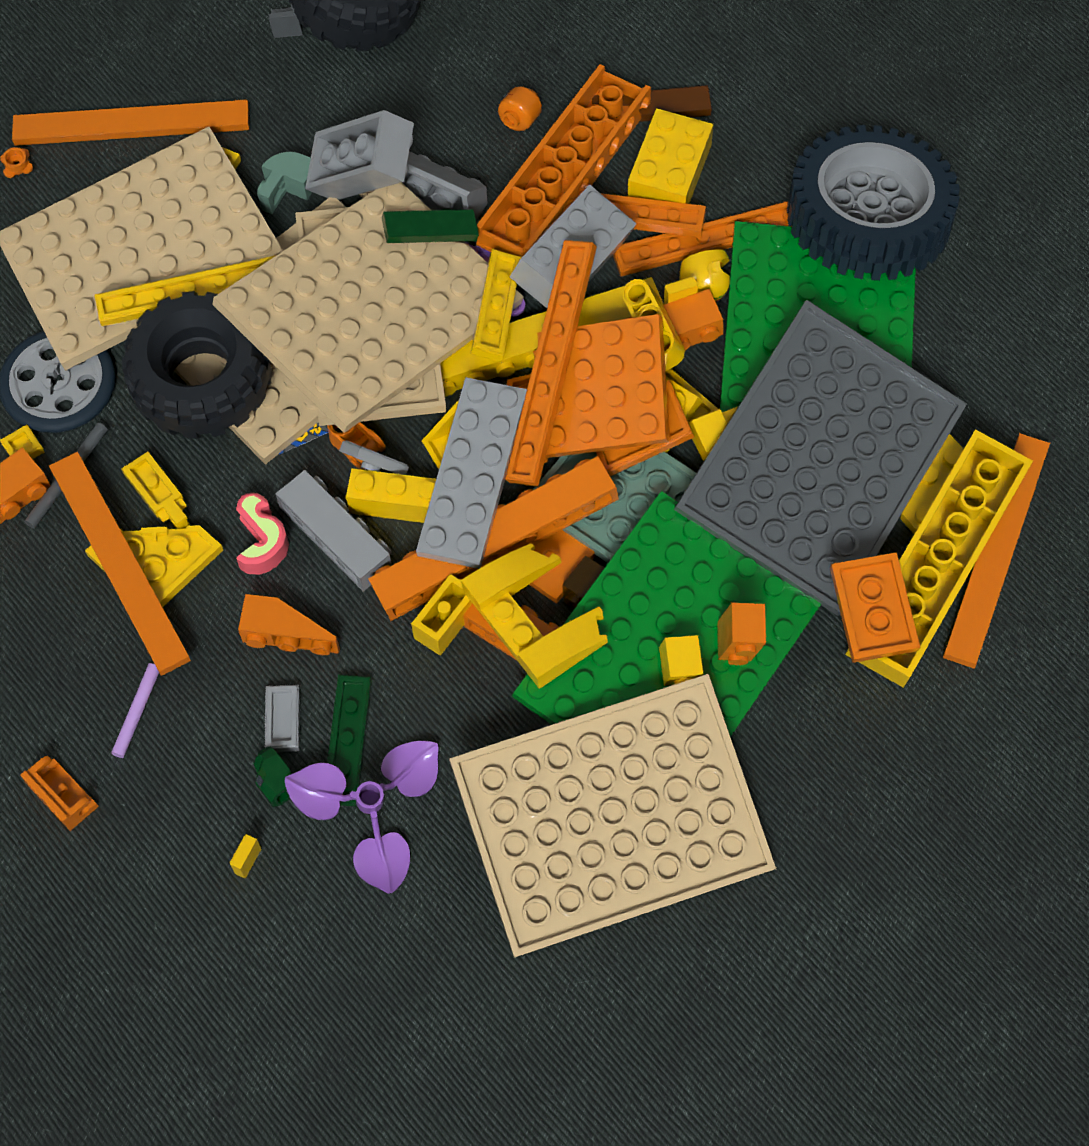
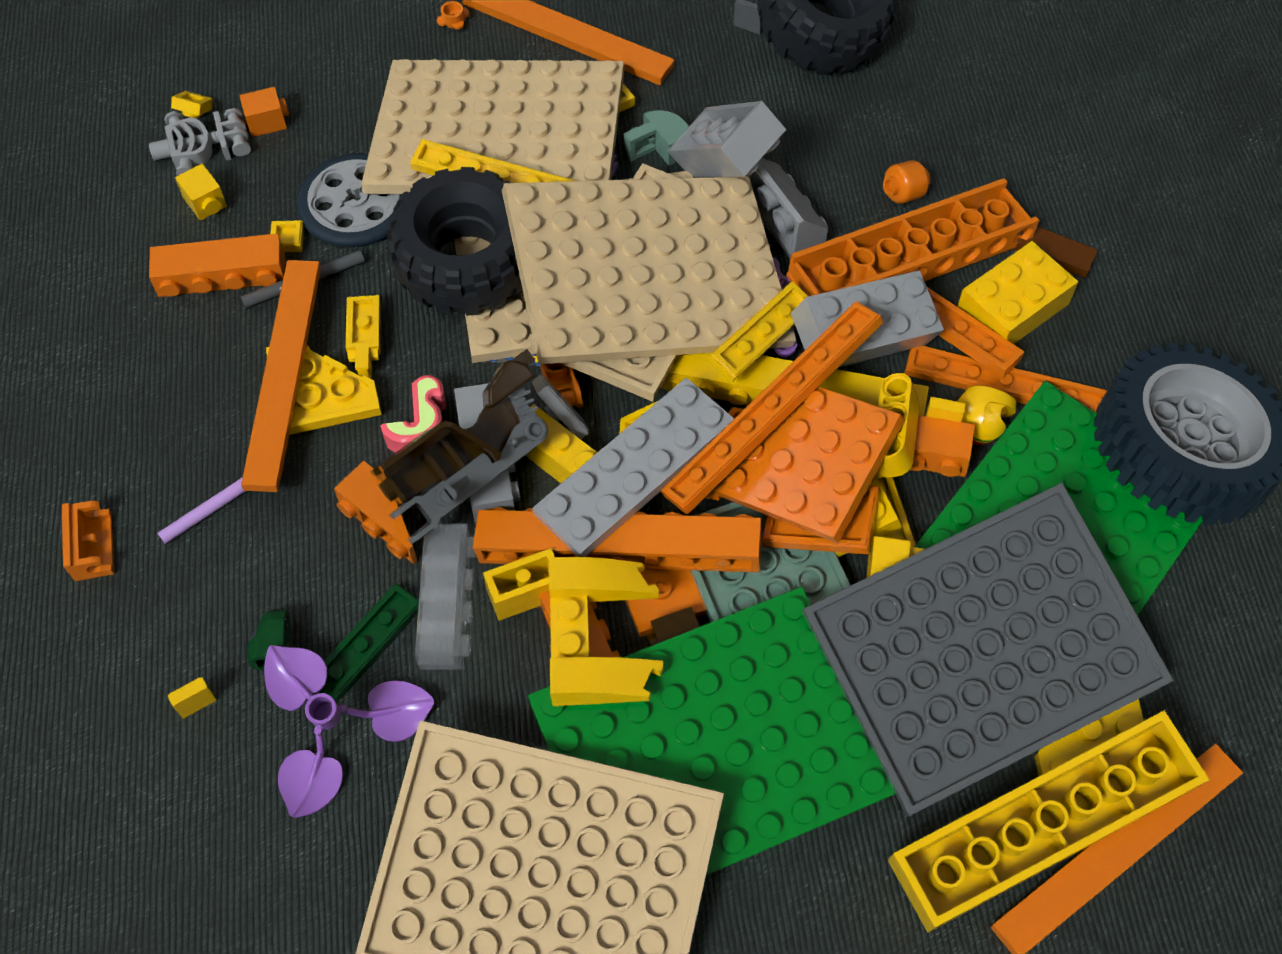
camera: 30 degrees right, 5 degrees down
light grey tile [265,685,300,752] -> none
dark green tile [382,210,479,243] -> none
yellow brick [659,635,703,686] -> none
orange brick [717,603,766,665] -> none
orange plate [830,552,920,663] -> none
none -> dark brown piece [370,349,548,544]
none -> clear brick [415,524,476,670]

